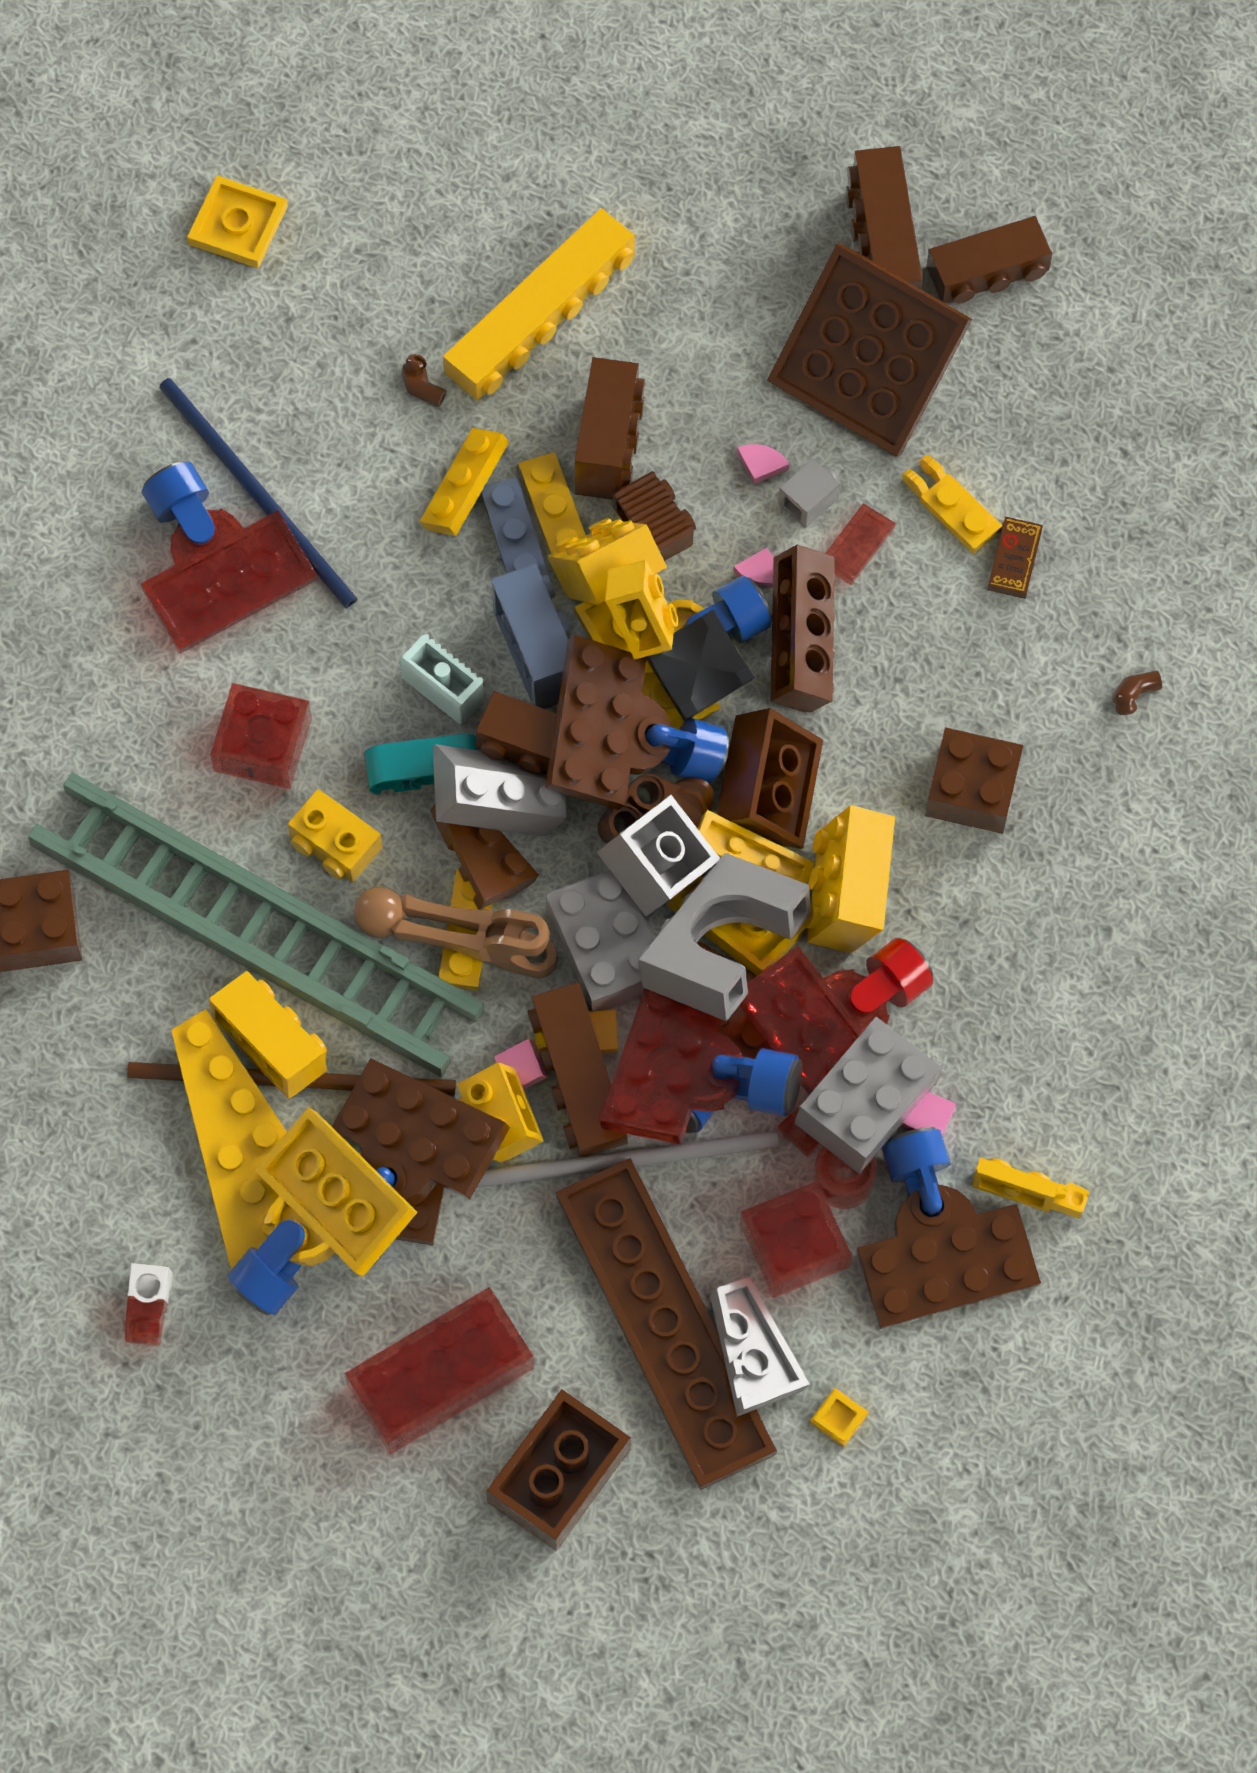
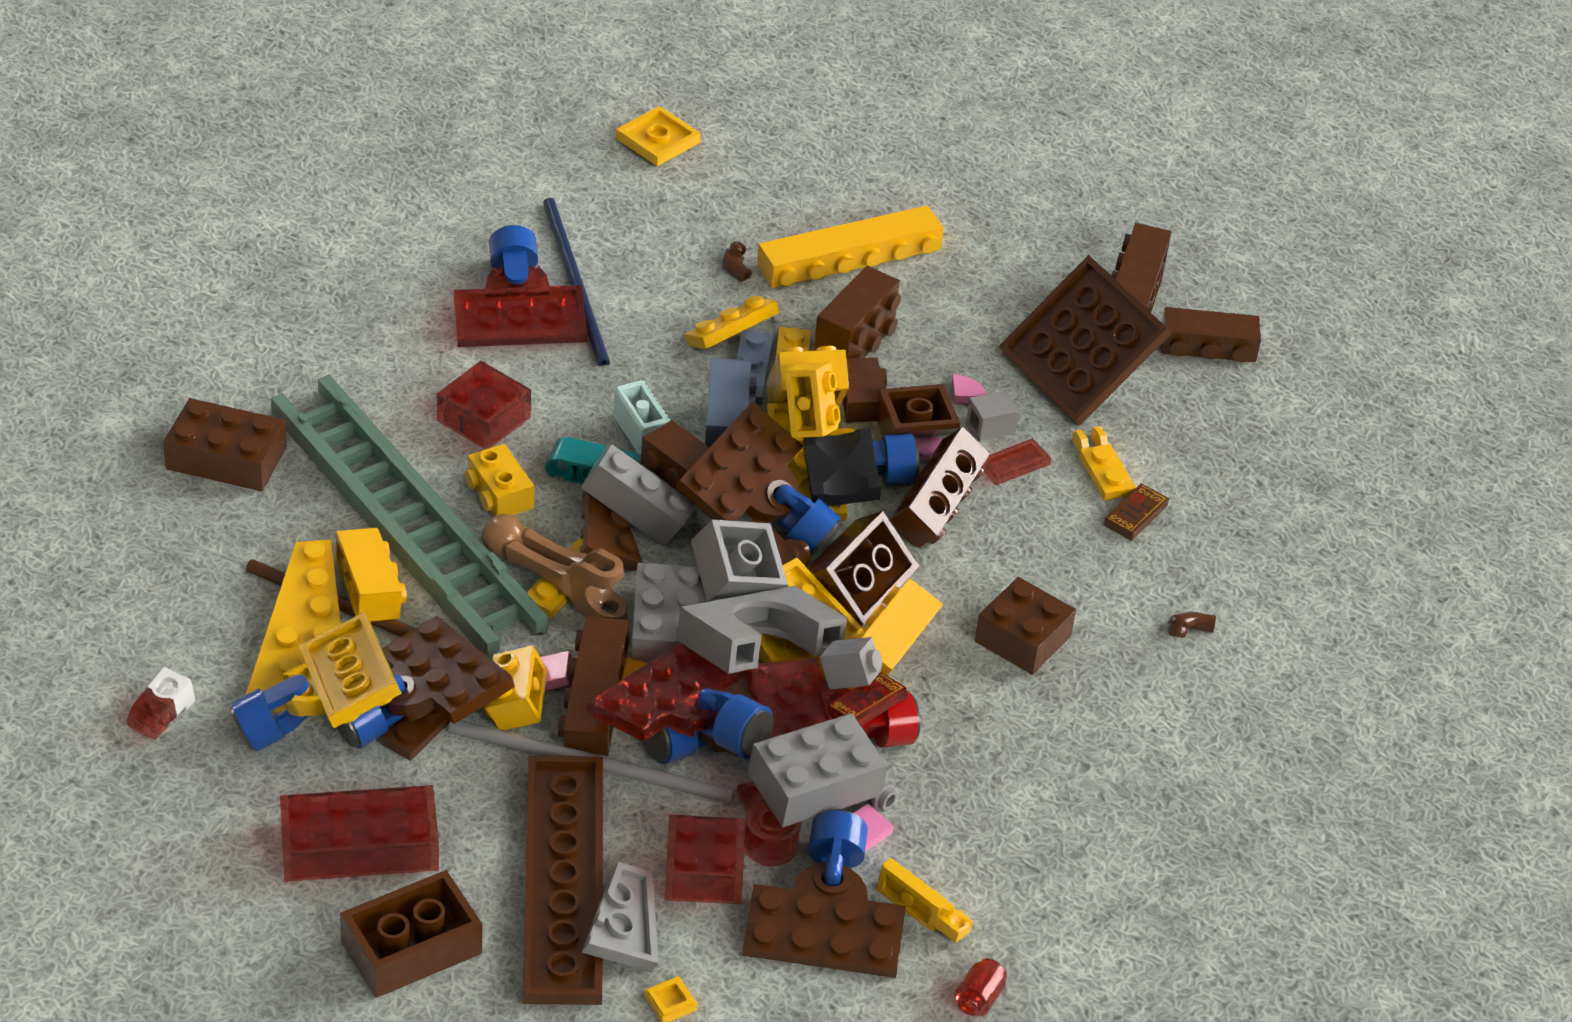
camera: 20 degrees right, 25 degrees down
none -> light grey brick [820,637,882,690]
none -> clear red tile [828,672,907,726]
none -> reddish brown slope [877,384,960,438]
none -> clear red brick [954,958,1007,1016]

